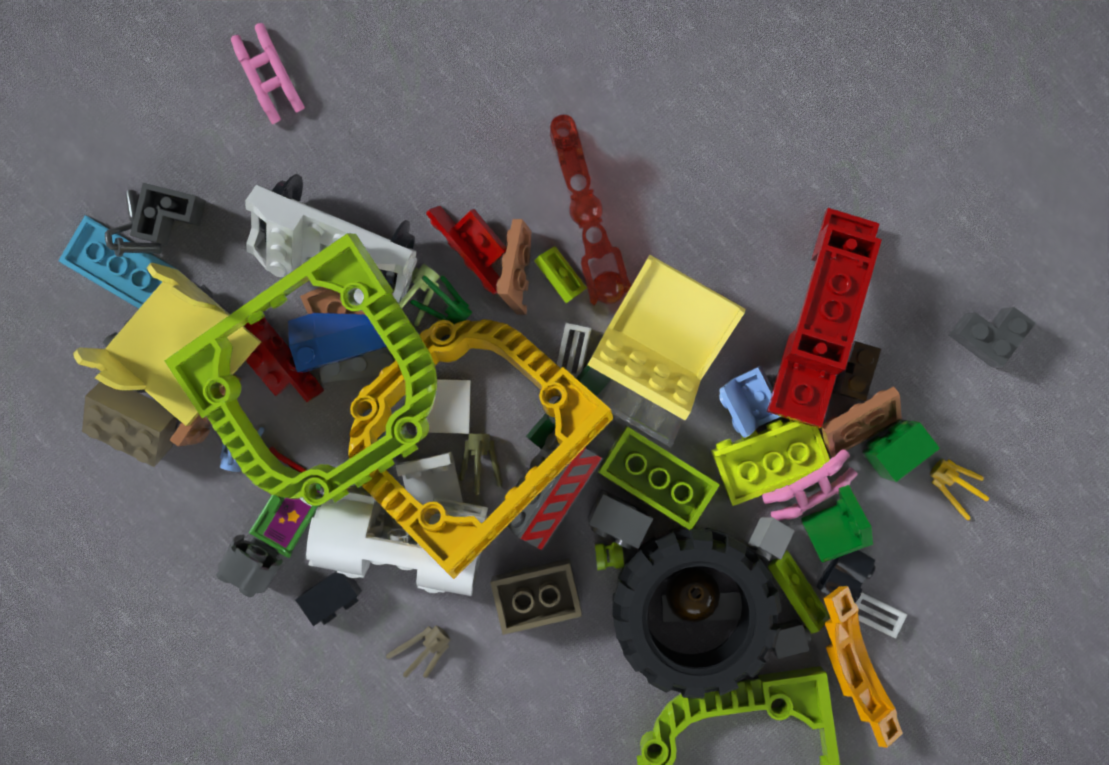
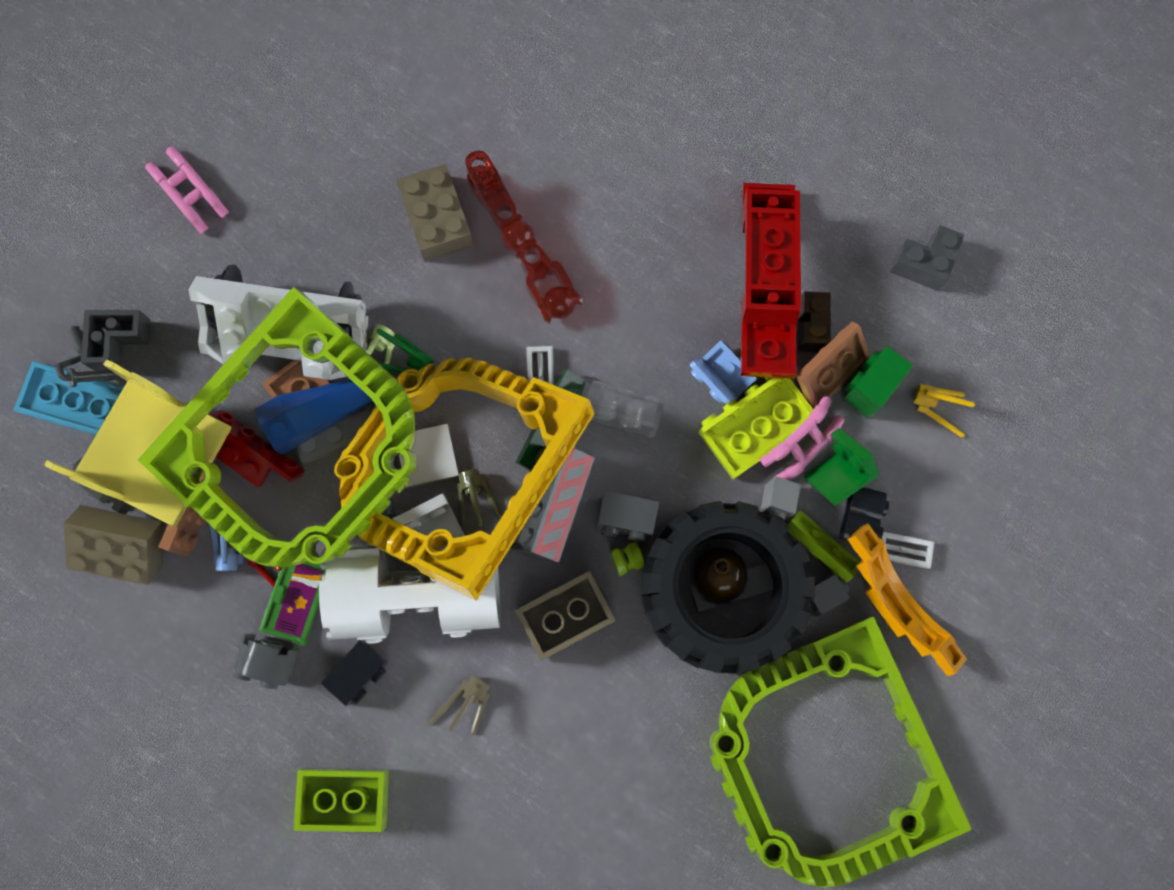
camera: 15 degrees left, 10 degrees down
red bracket [426,206,507,295] -> none
nougat wing [497,219,532,315] -> none
lime plate [534,246,587,303] -> none
light yellow bracket [588,255,746,420] -> none
lime brick [598,425,720,530] -> none
none -> lime brick [293,767,389,832]
none -> dark tan brick [396,164,473,261]

